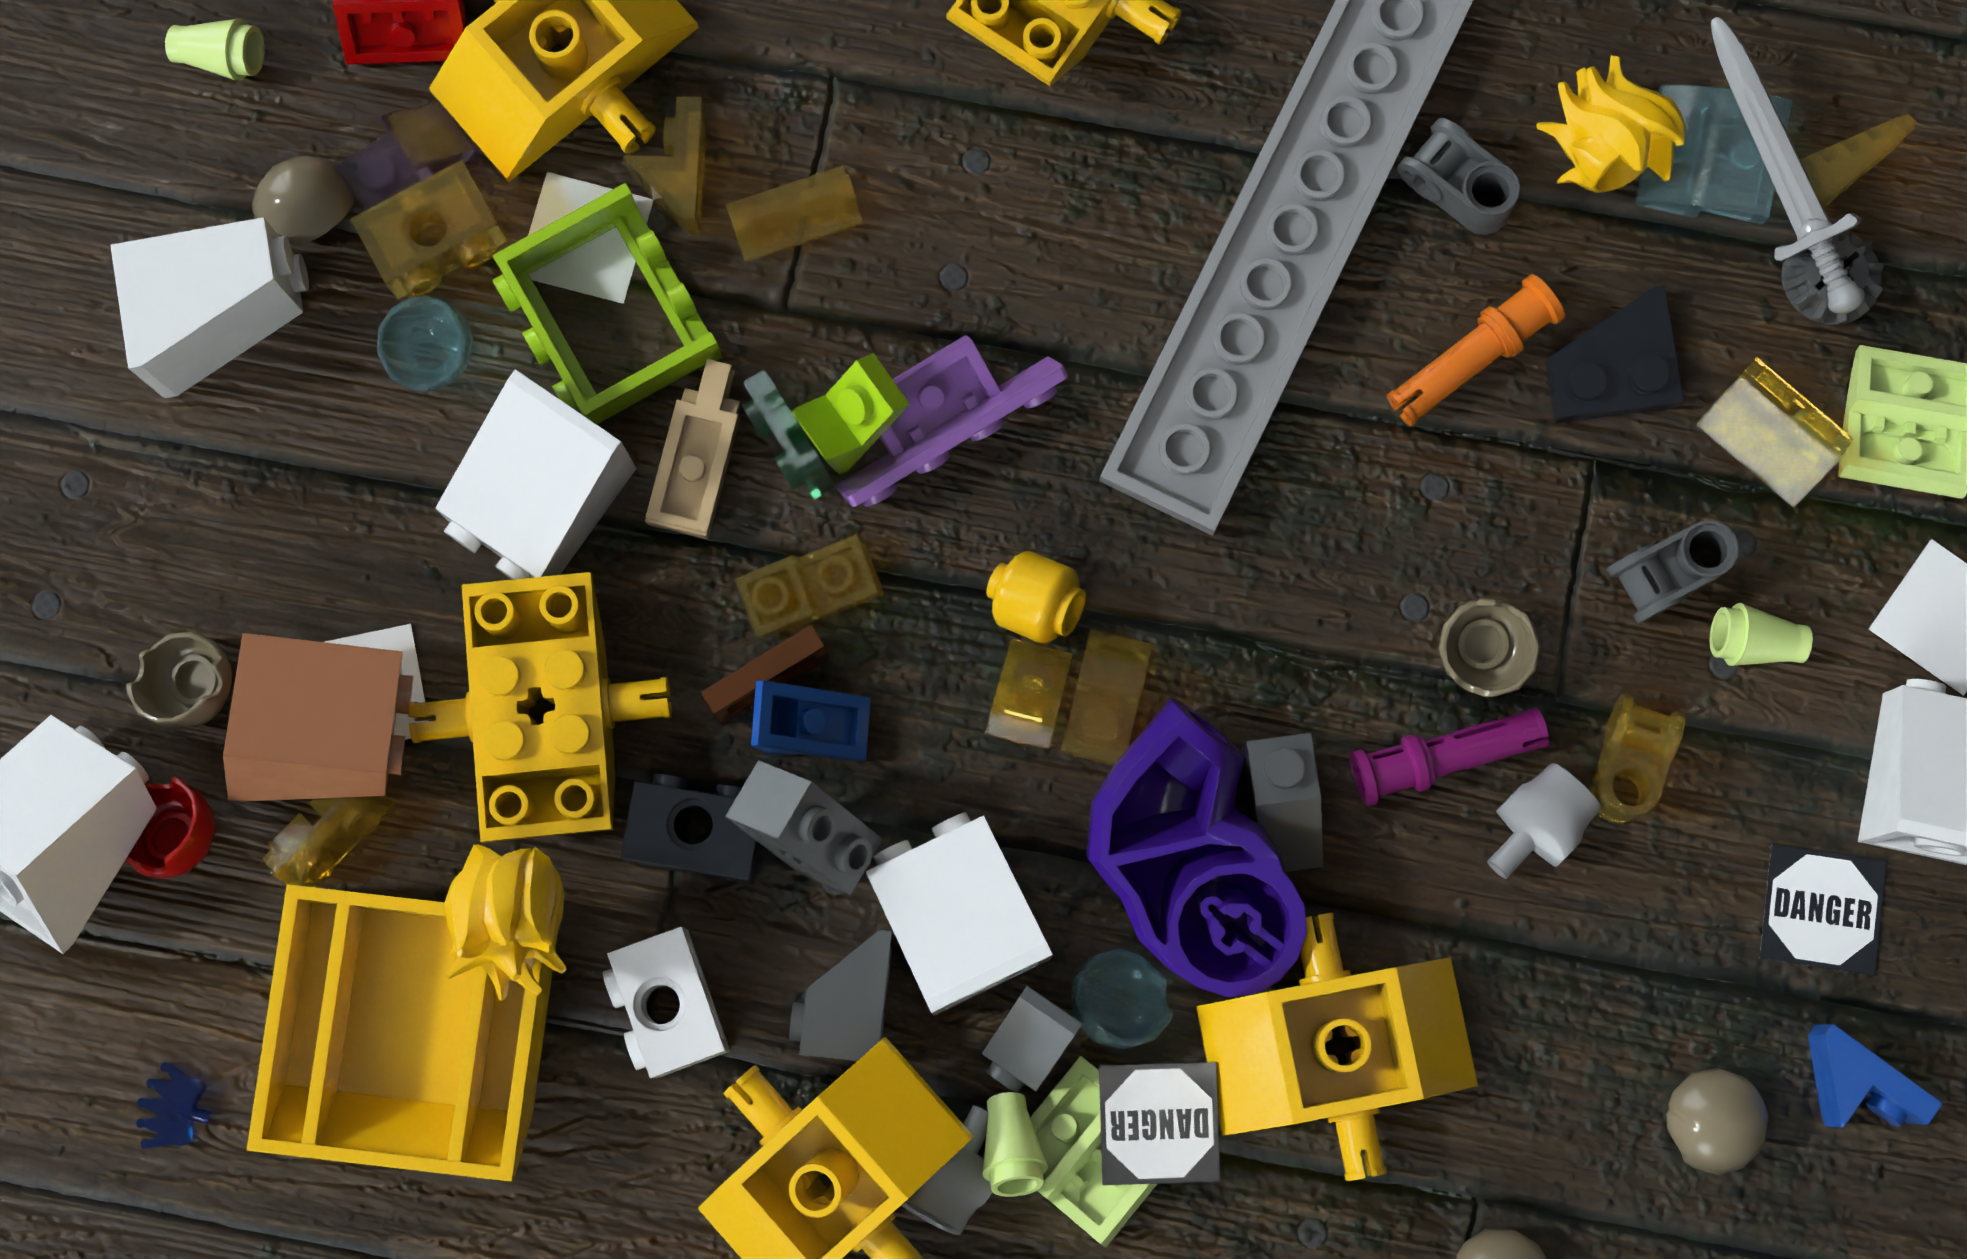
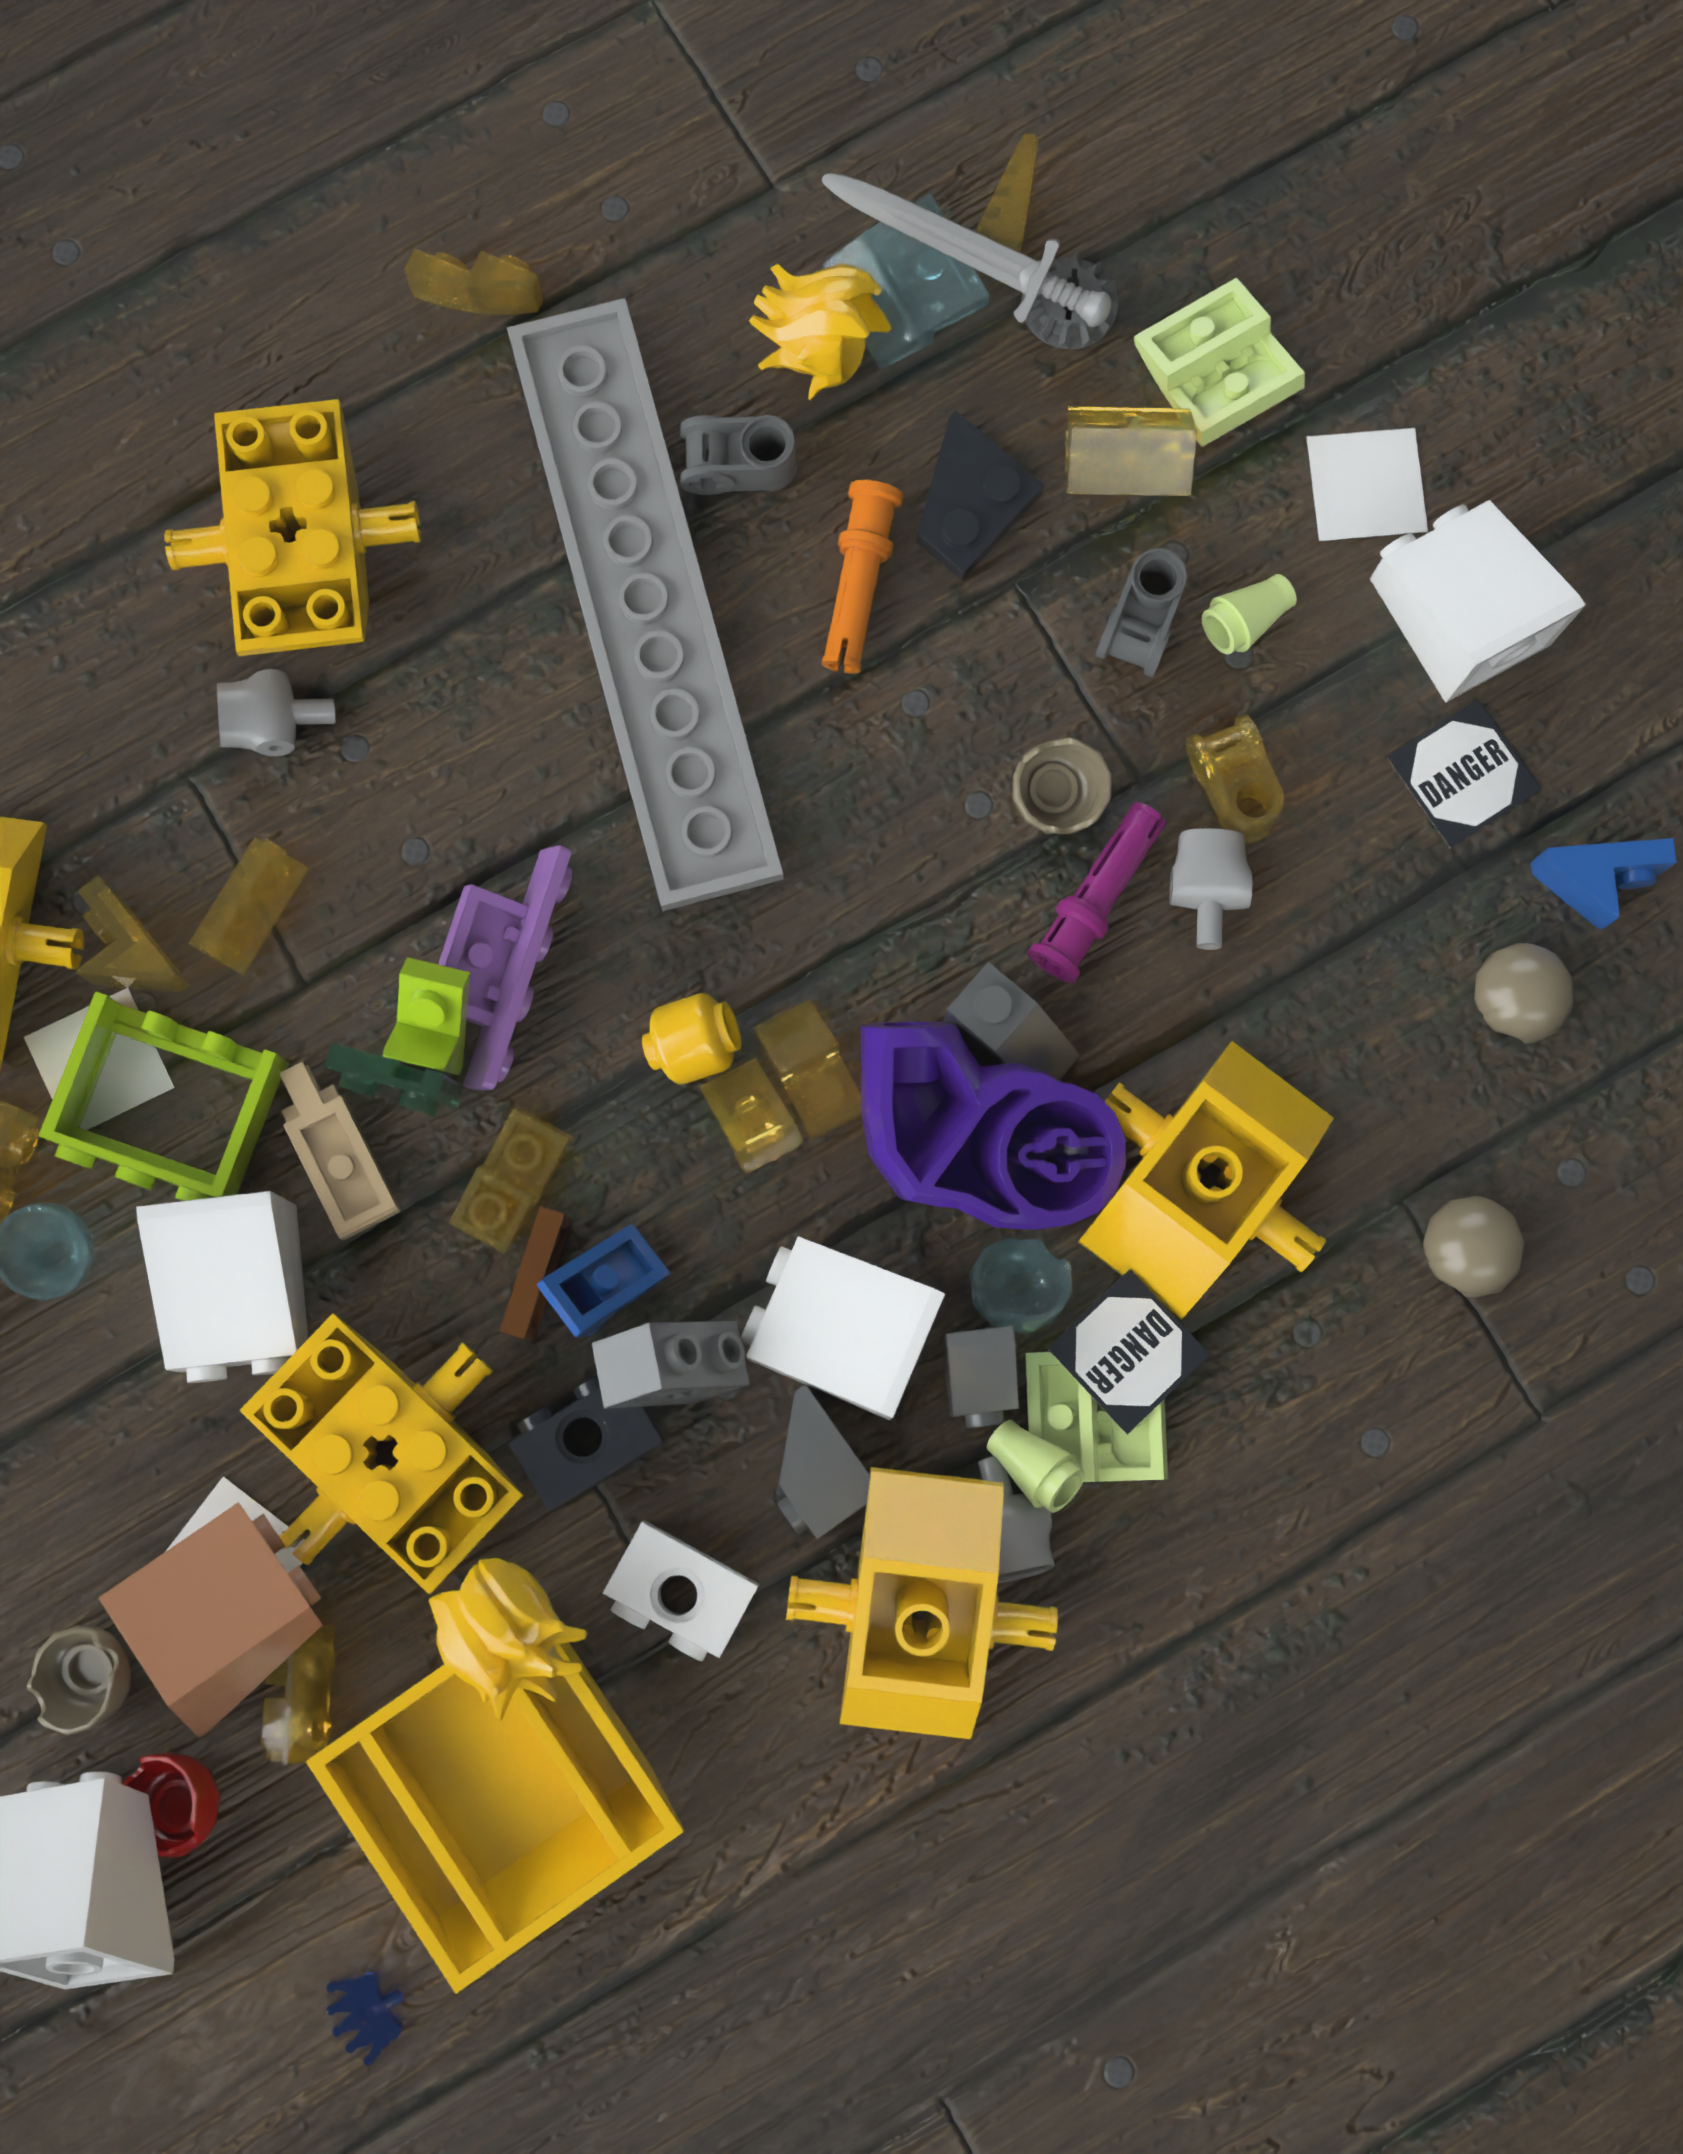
camera: 45 degrees left, 0 degrees up
none -> light grey piece [217,669,335,756]

